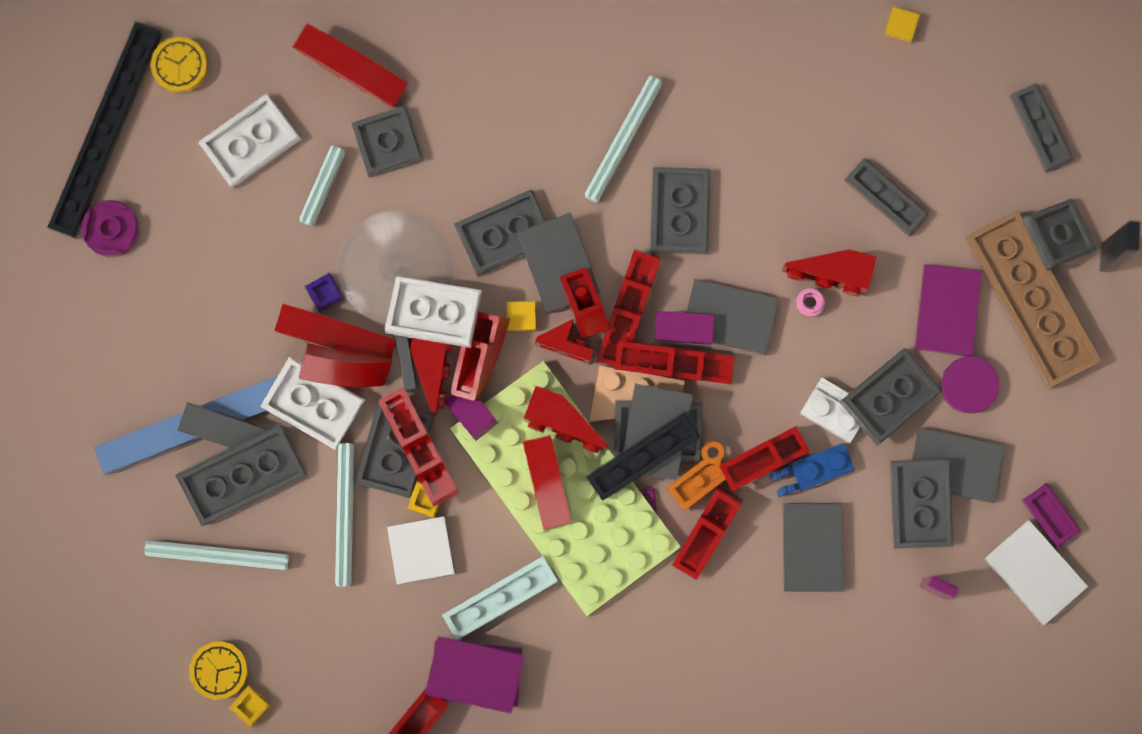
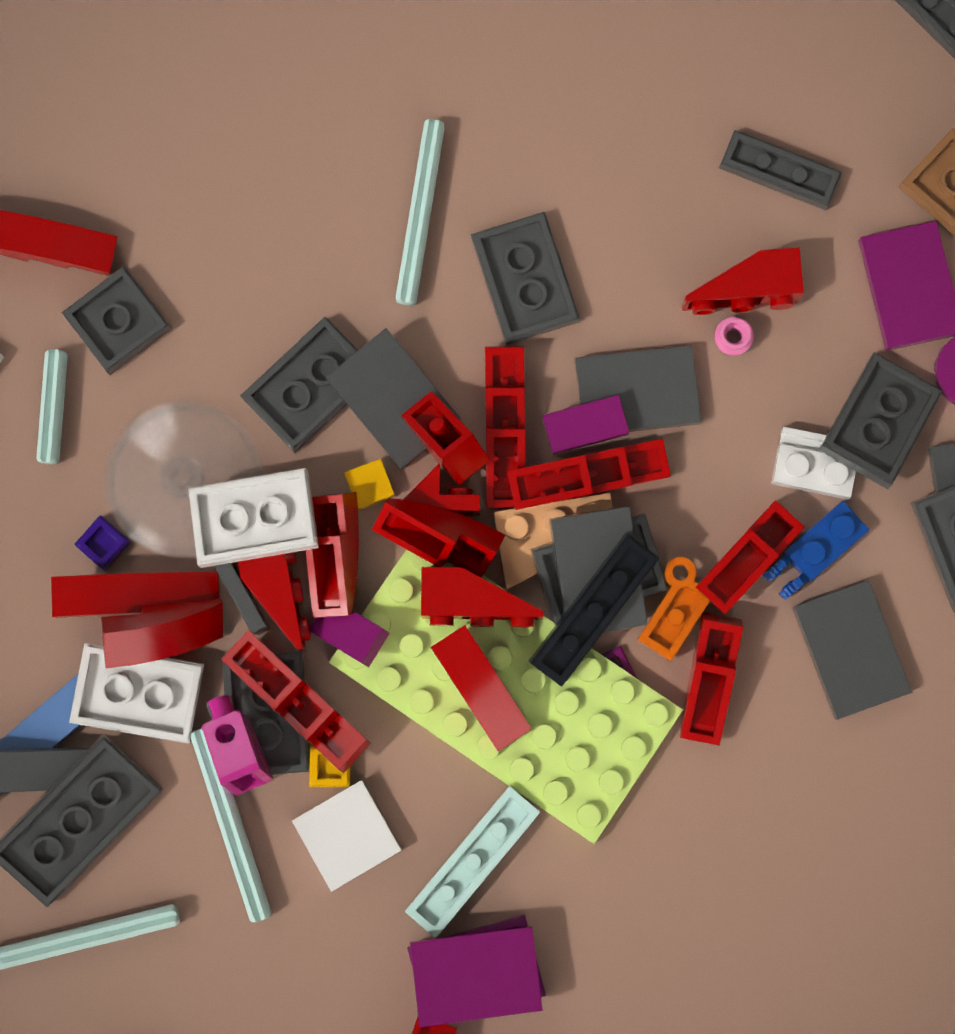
camera: 20 degrees left, 0 degrees up
none -> dark pink torso [202,695,274,796]
none -> red slope [371,498,506,578]

